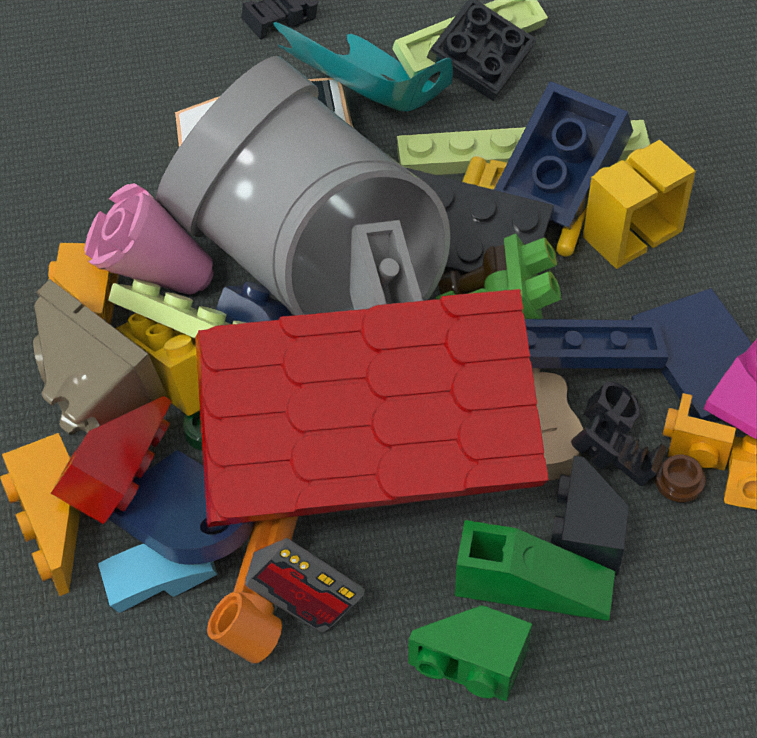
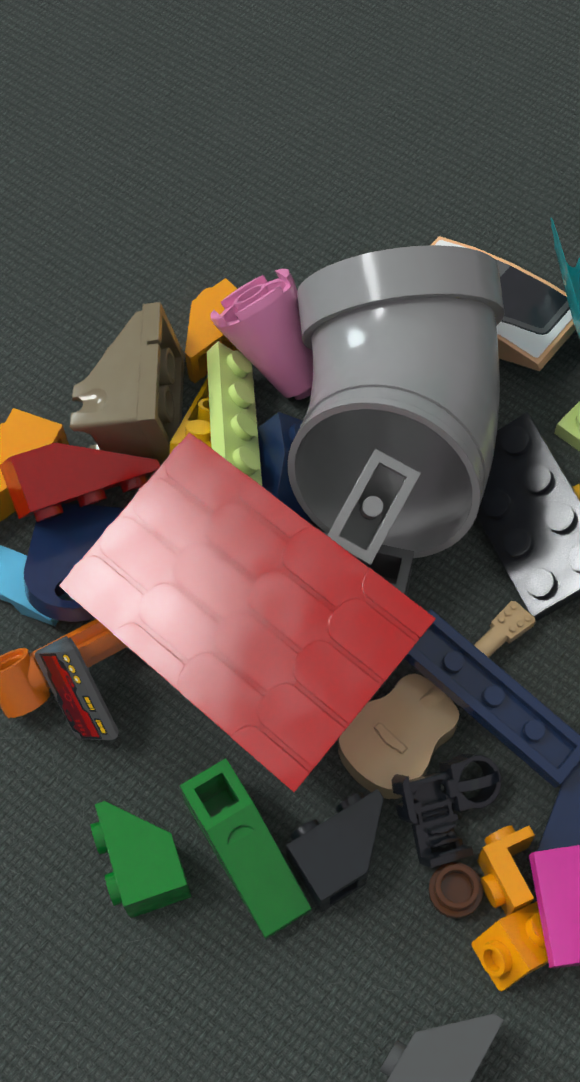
camera: 50 degrees right, 10 degrees up
bright green hips [436,234,562,319] -> none

